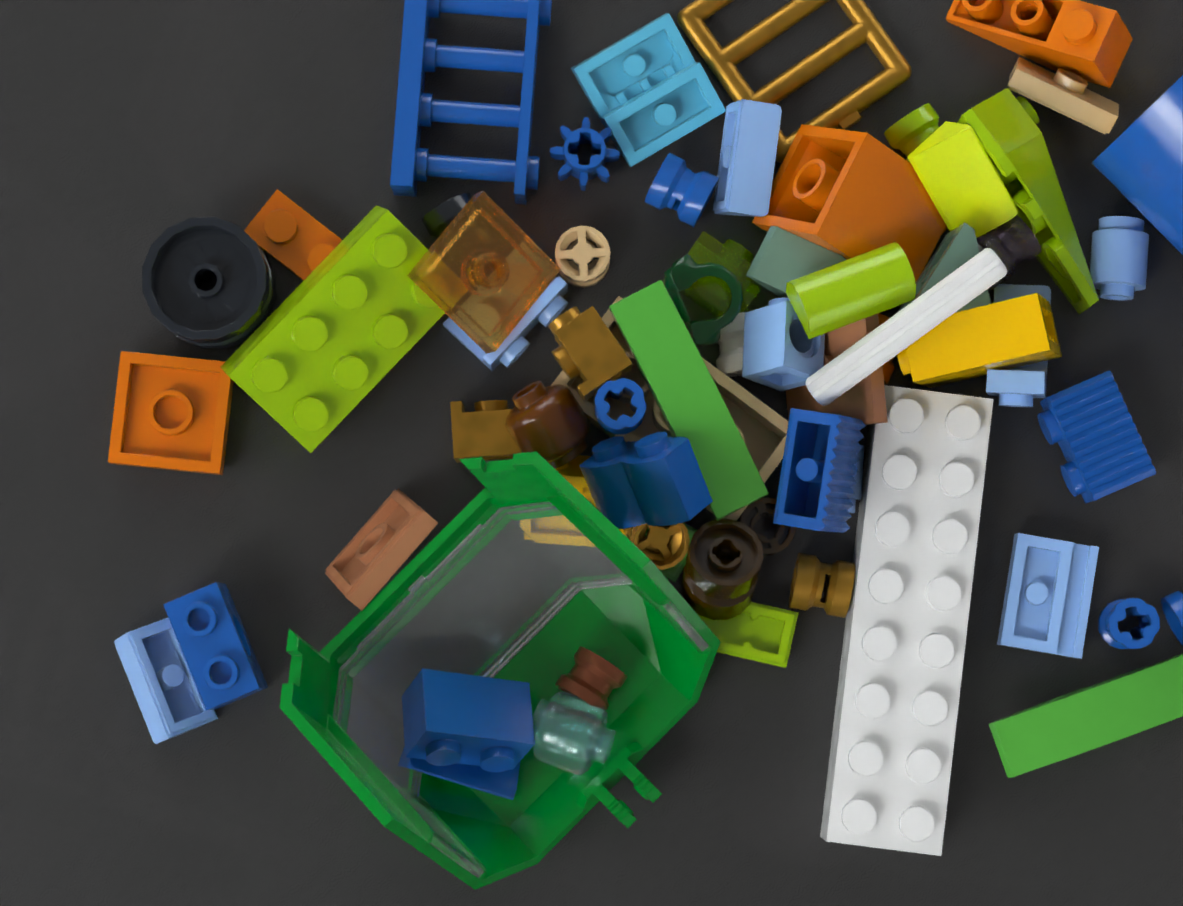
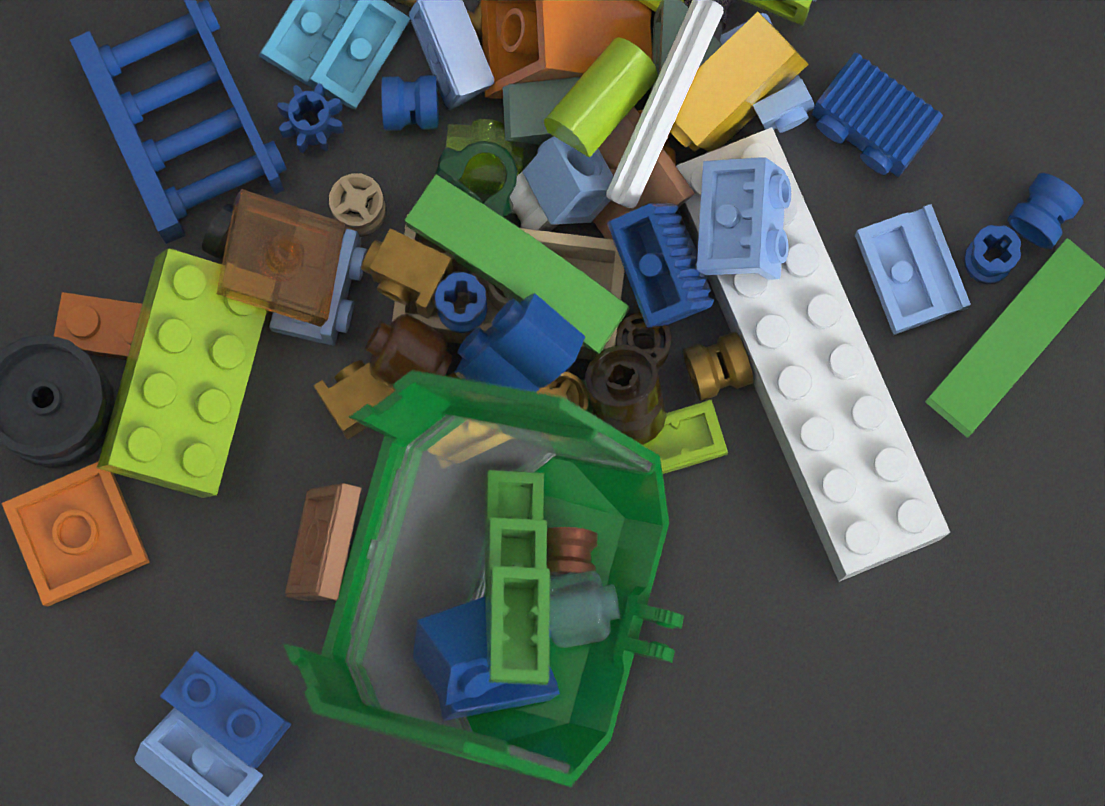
camera: 30 degrees left, 5 degrees down
none -> bright green slope [485,470,550,685]
none -> light blue bracket [697,157,791,280]

